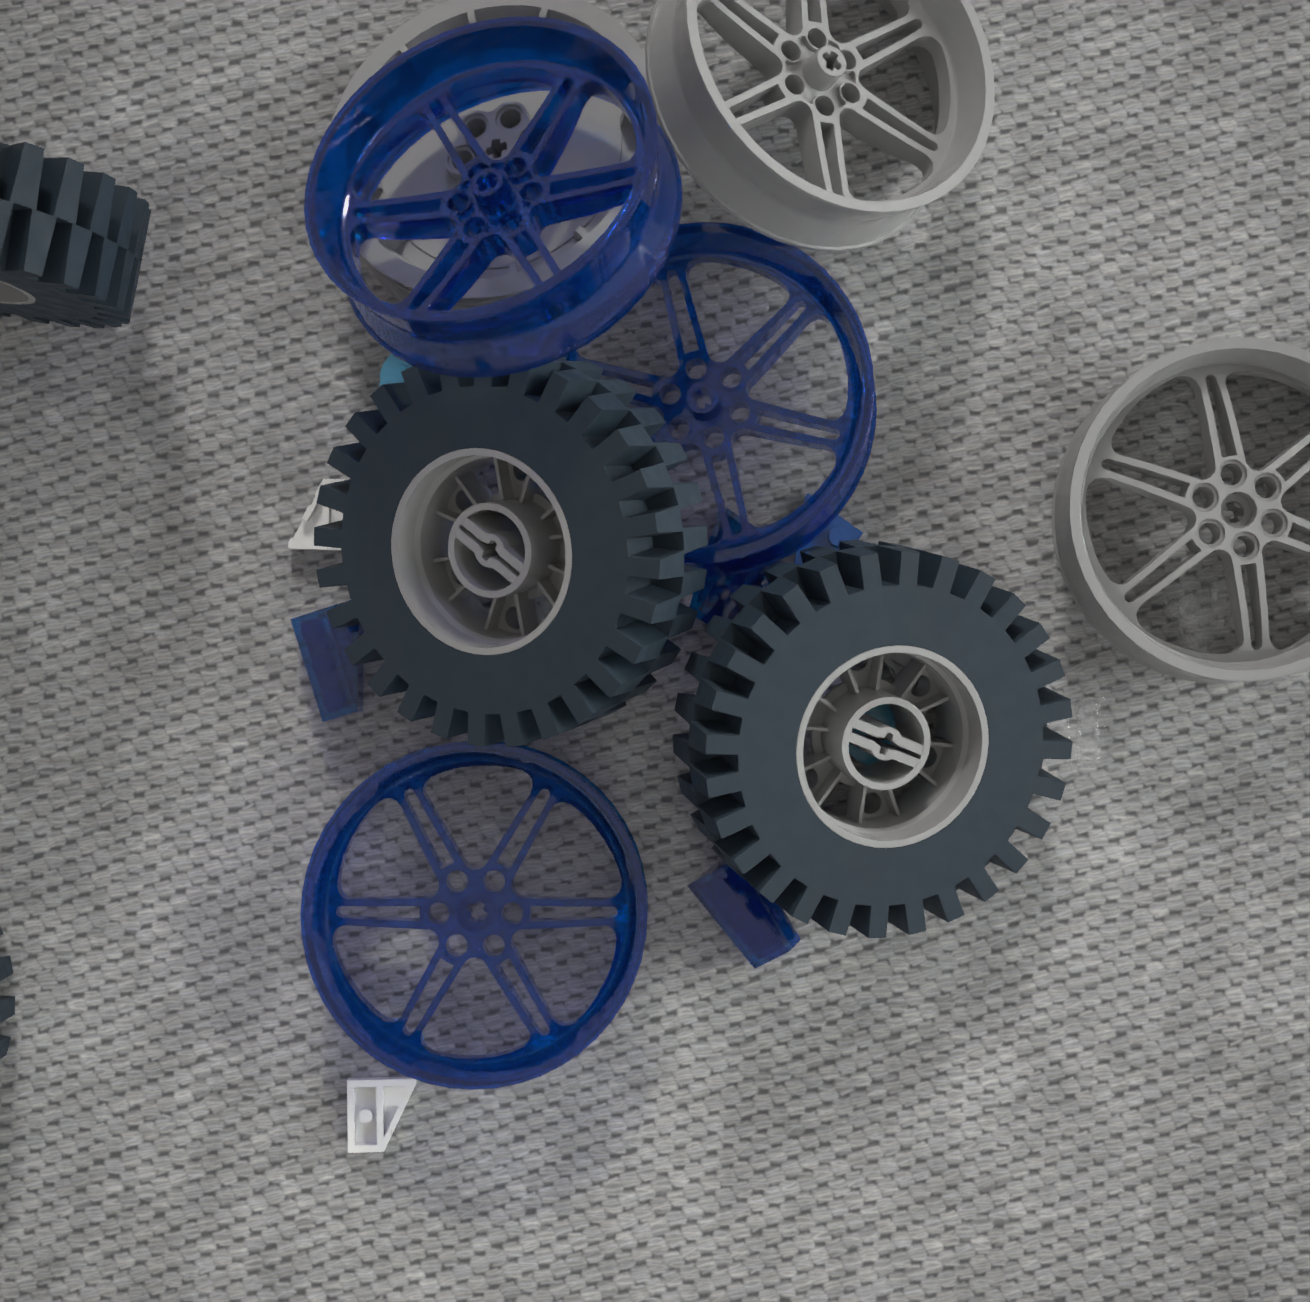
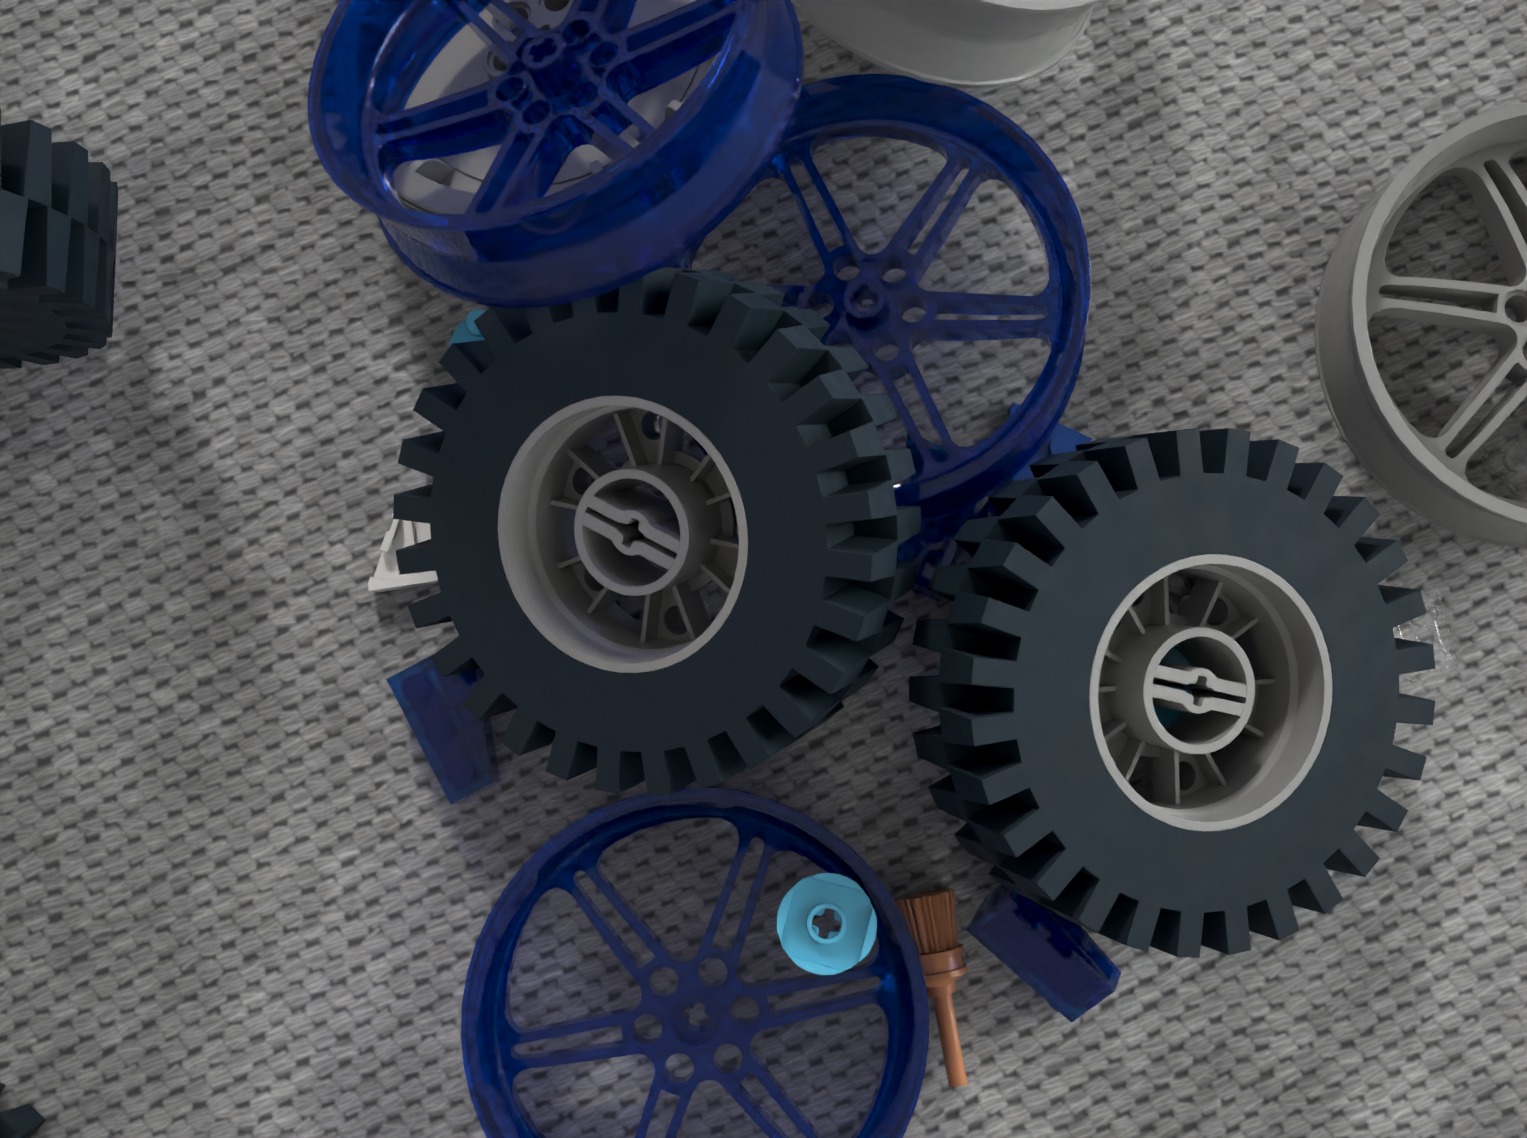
camera: 15 degrees left, 5 degrees down
none -> medium azure plate [776,873,877,975]
none -> nougat piece [892,888,968,1087]

